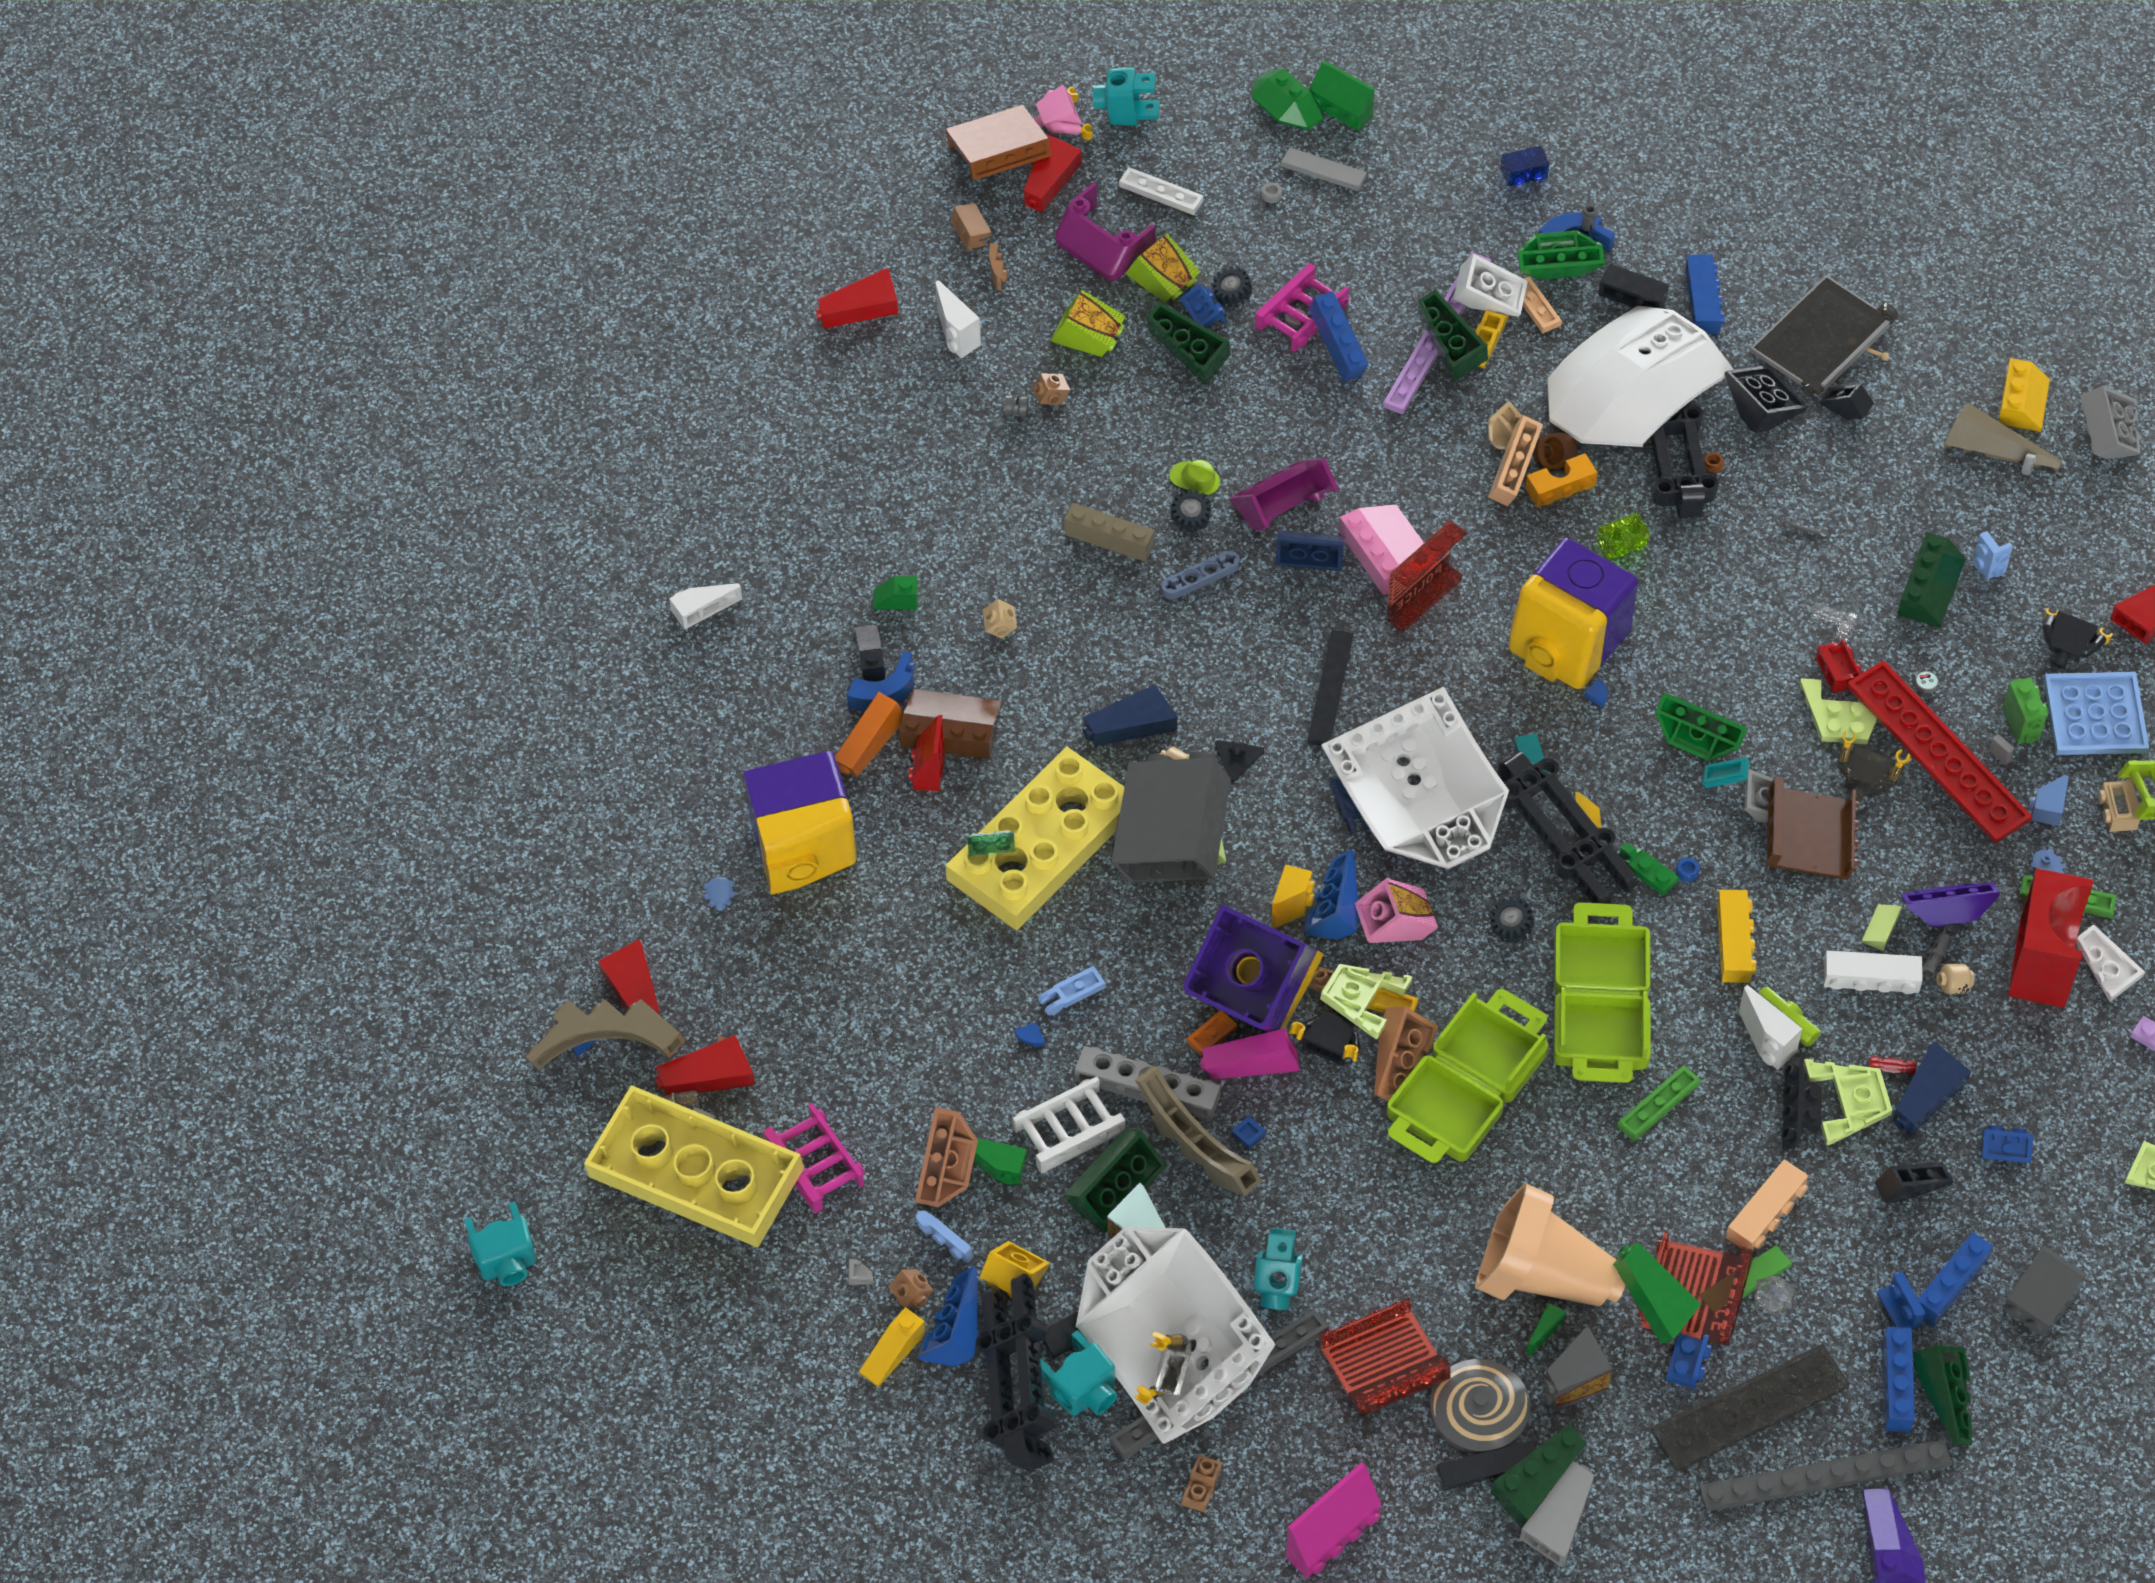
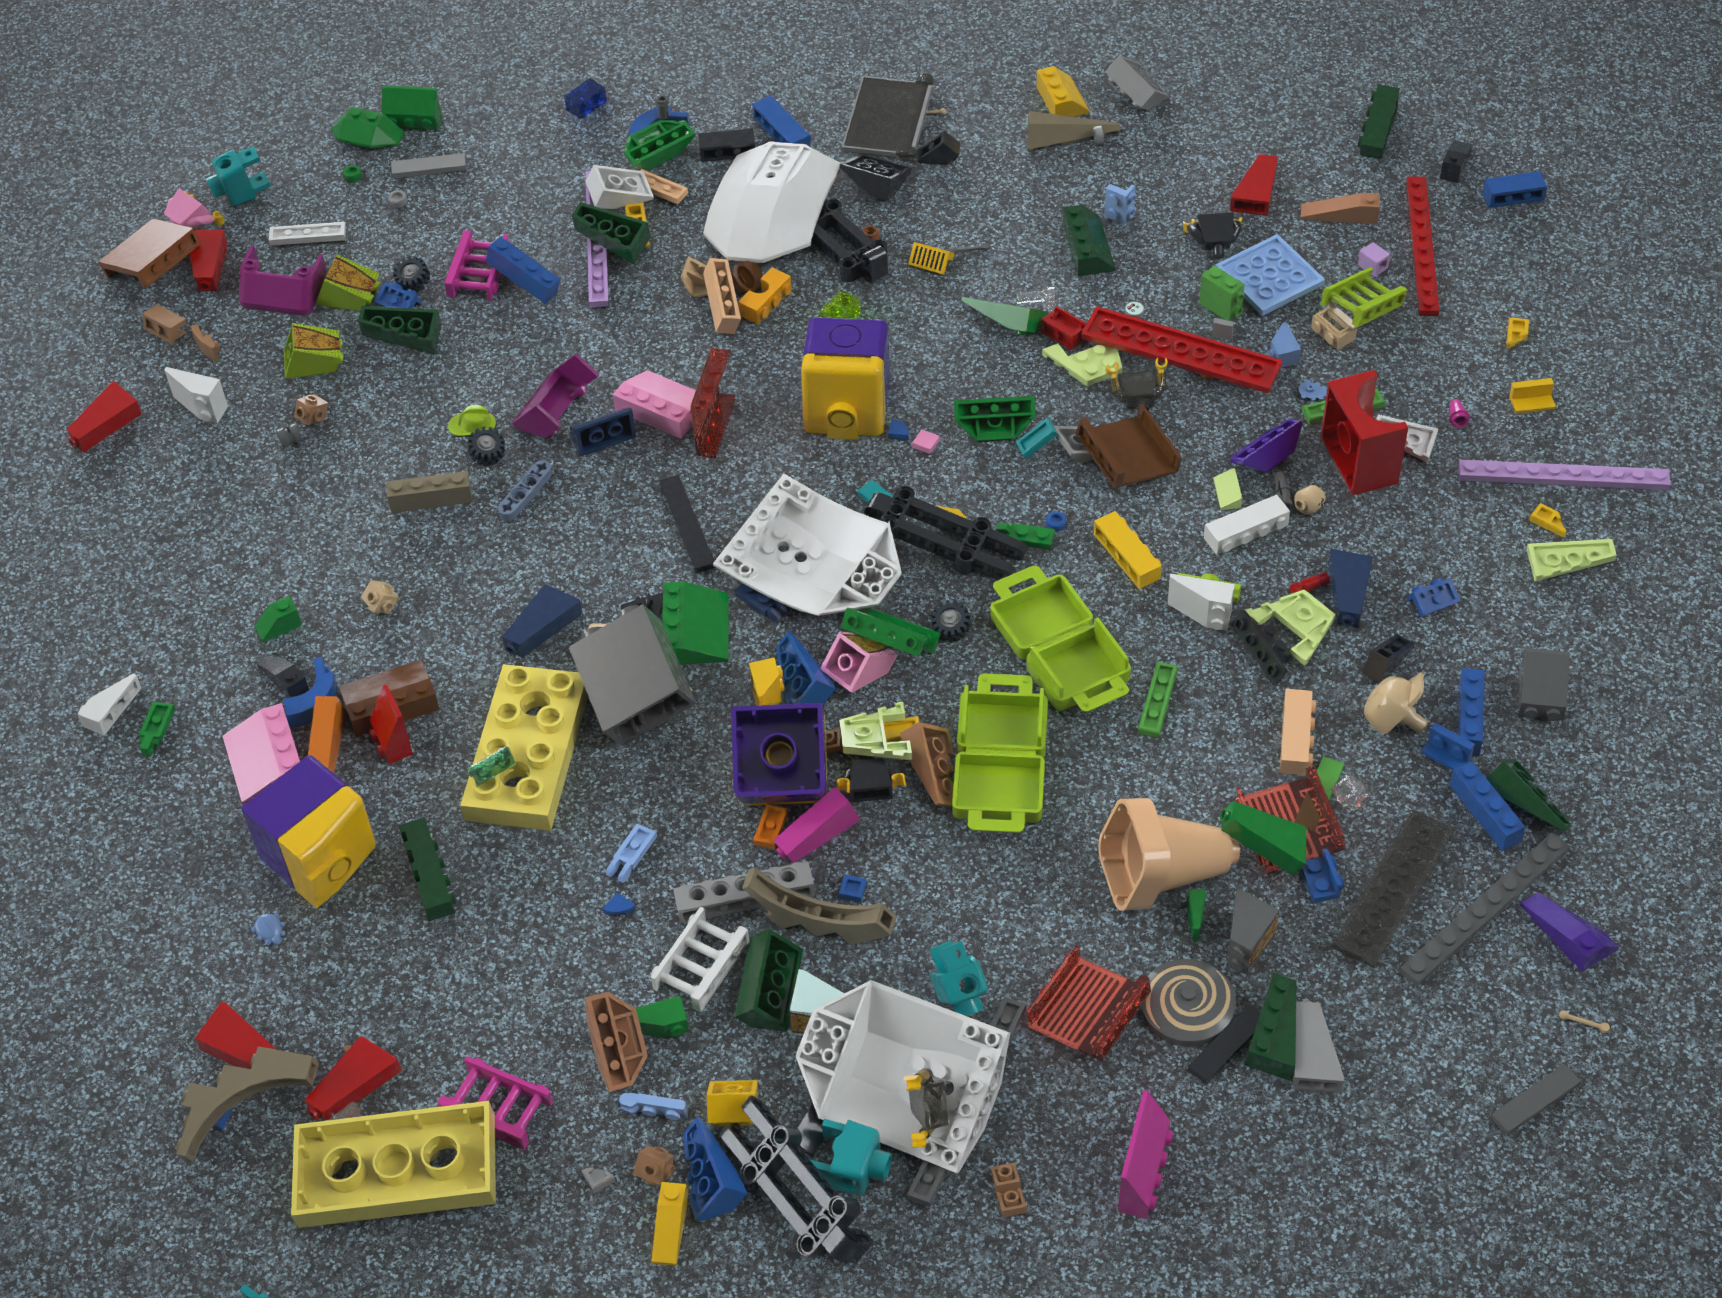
camera: 30 degrees left, 5 degrees down
none -> green hinge [139,702,176,757]
none -> bright pink slope [223,703,300,805]
none -> green tile [342,165,362,182]
none -> dark green wedge [398,817,457,922]
none -> green slope [662,582,729,664]
none -> green fence [840,607,941,657]
none -> yellow panel [908,242,954,274]
none -> bright pink tile [912,429,940,454]
none -> wedge [961,297,1048,336]
none -> tan piece [1364,672,1428,734]

